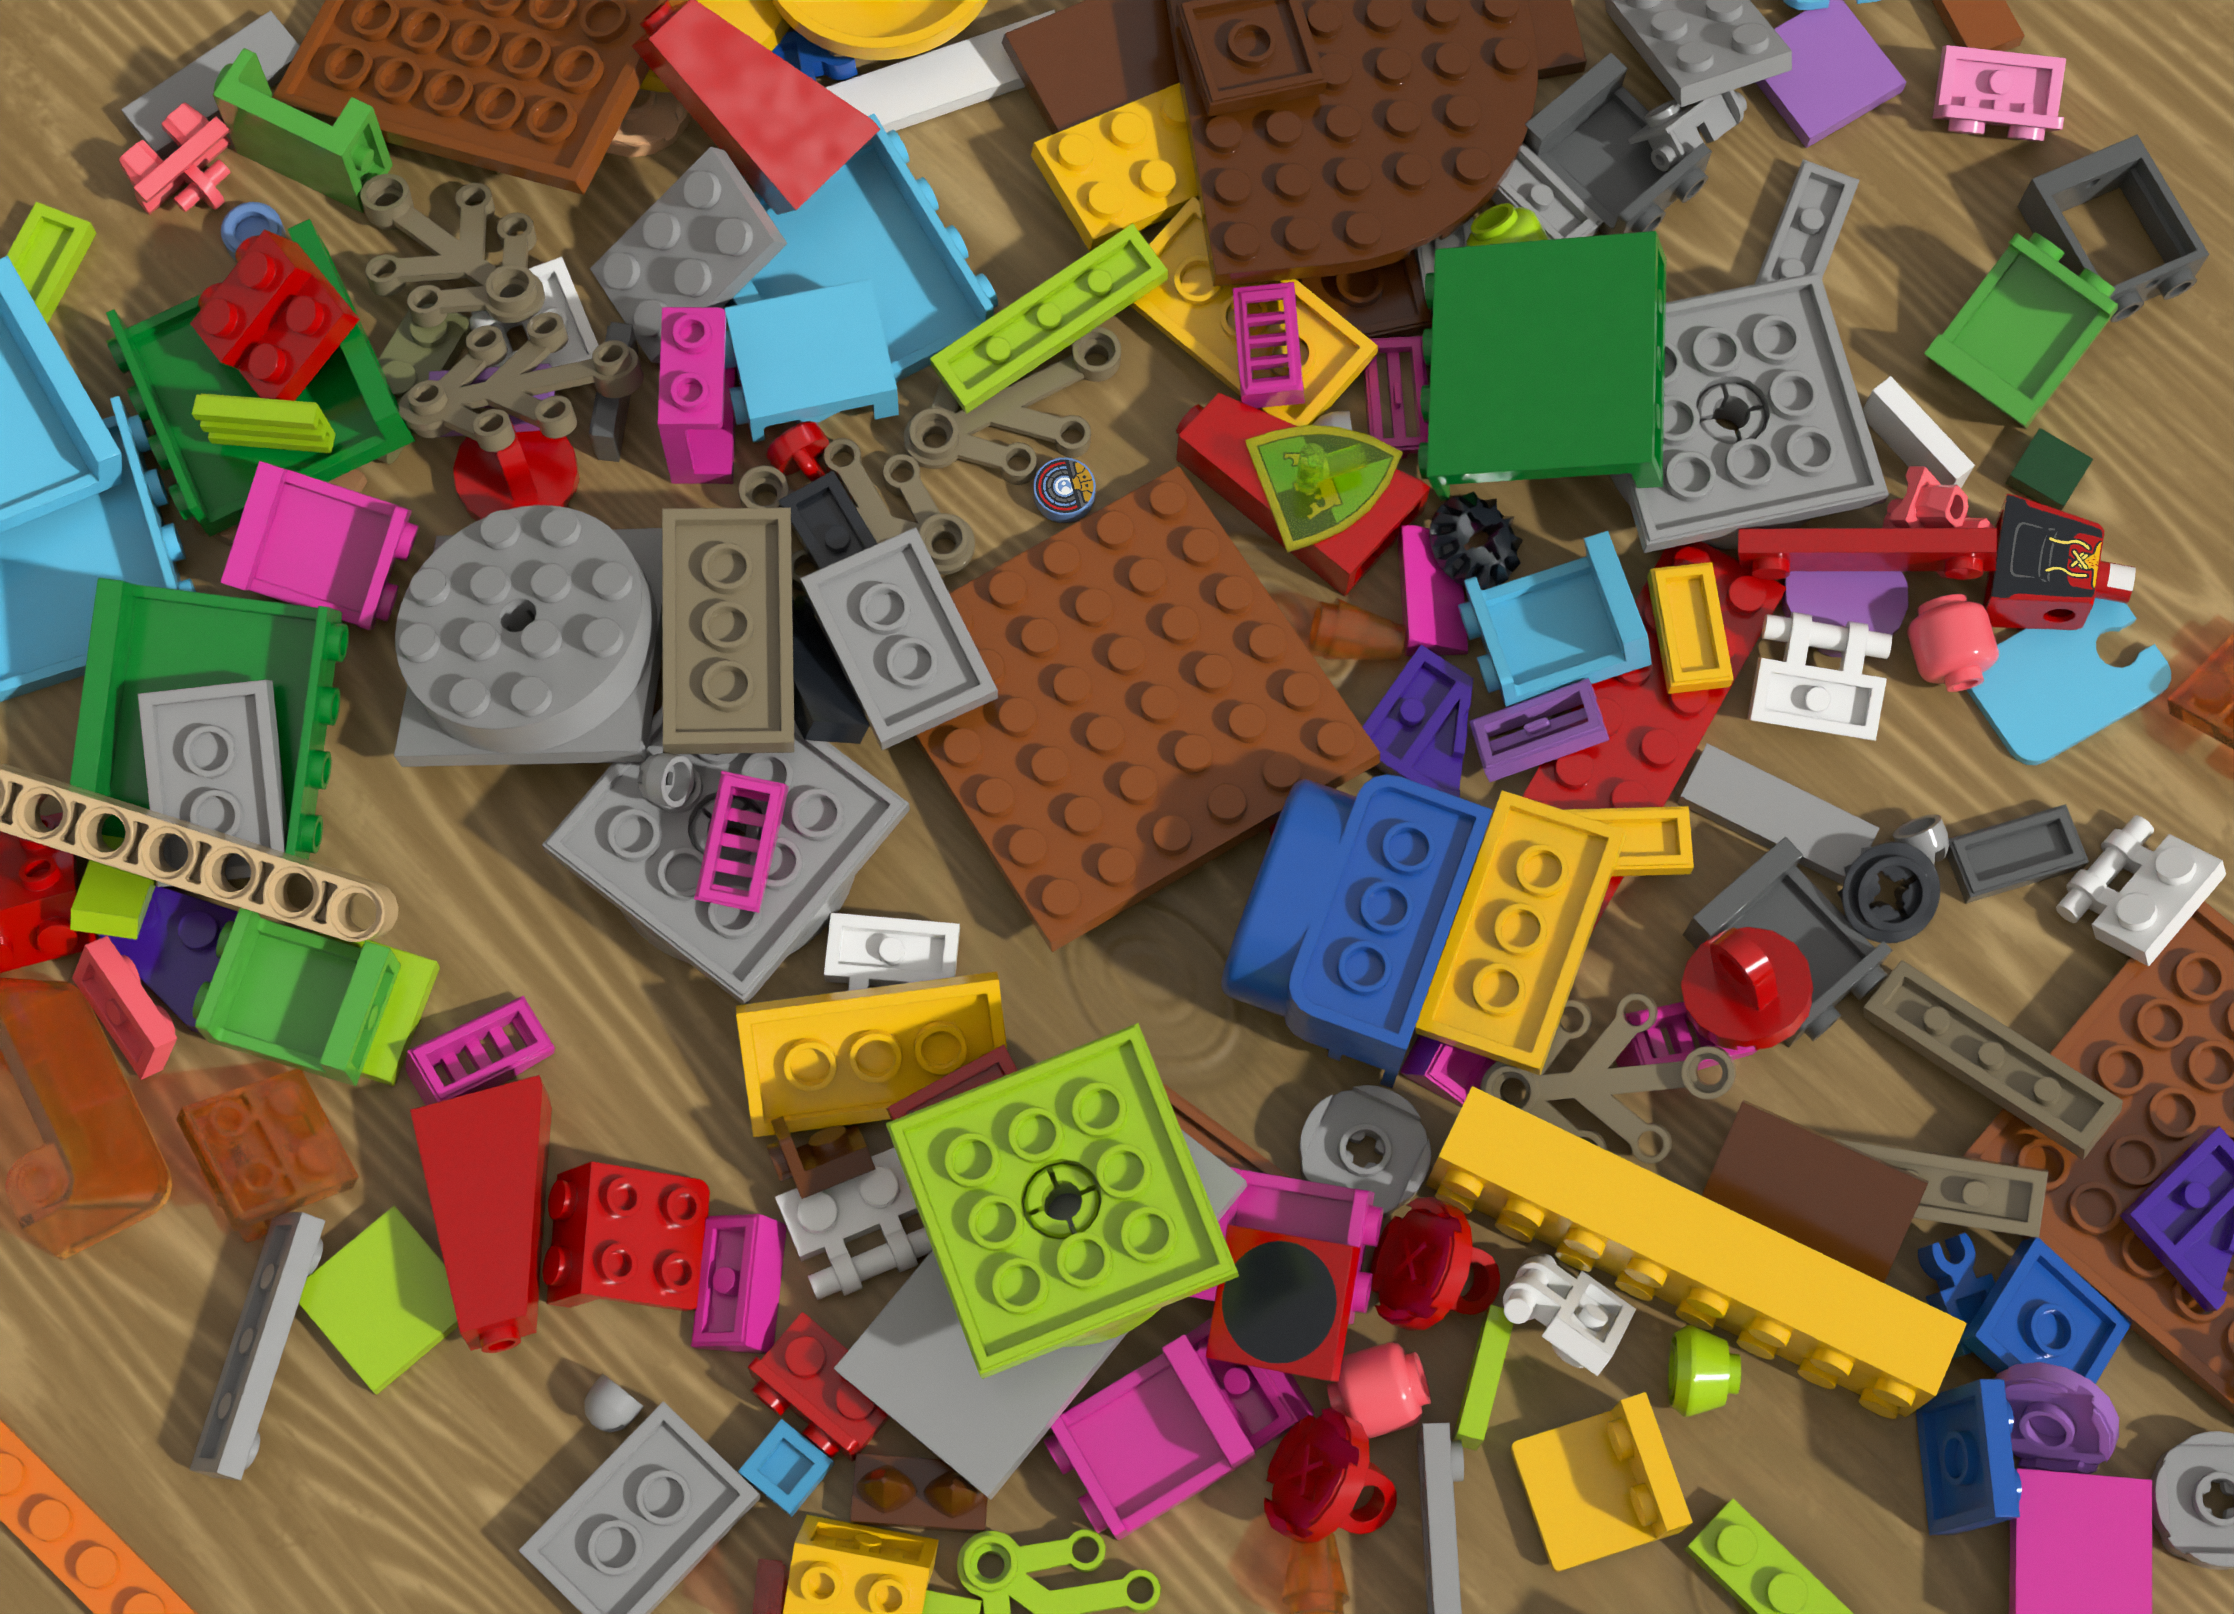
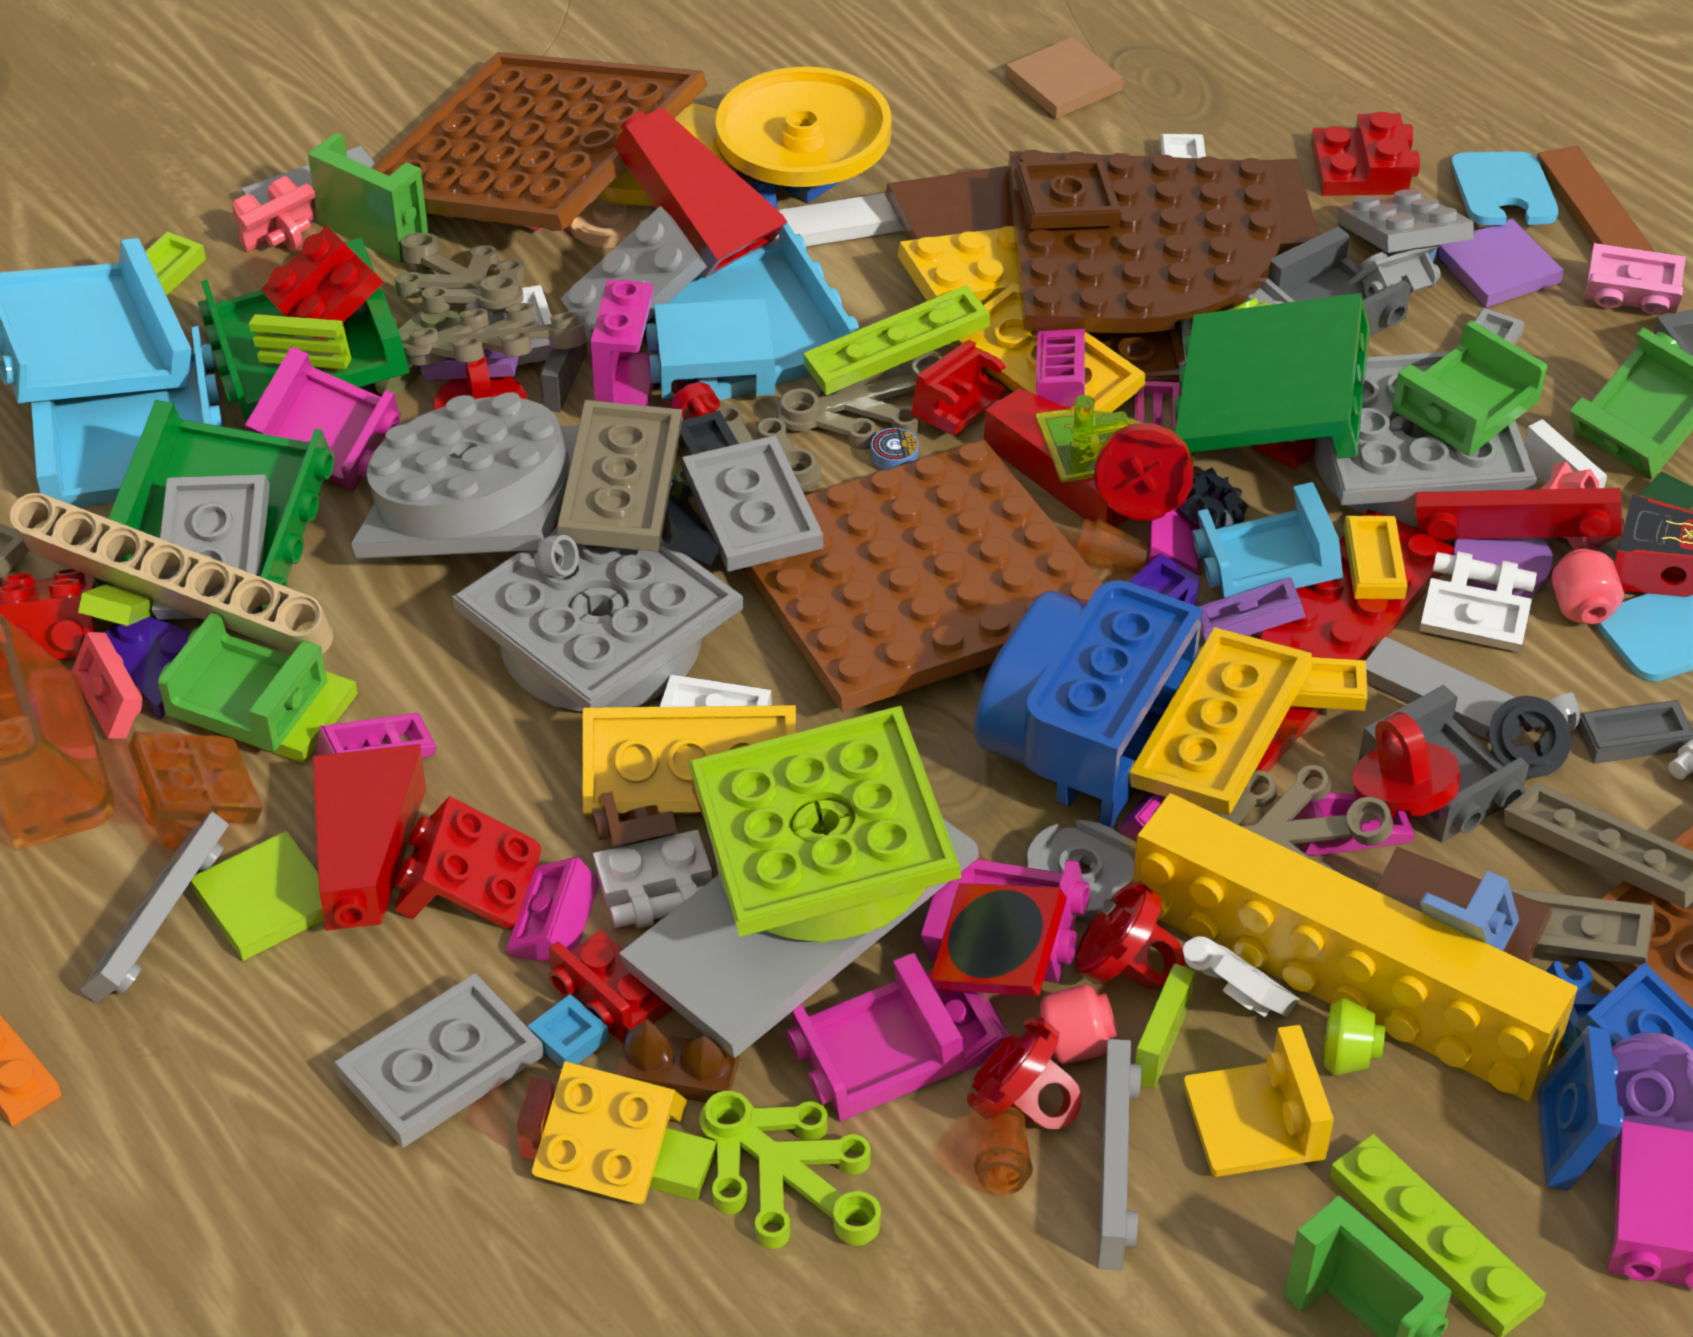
camera: 10 degrees right, 25 degrees down
light grey hinge [584,1373,644,1432] -> none
dark pink slope [694,771,789,913] -> none
none -> red hinge [911,339,1006,436]
none -> red tile [1094,423,1193,521]
none -> bright green panel [1392,320,1547,456]
none -> medium blue panel [1420,870,1519,951]

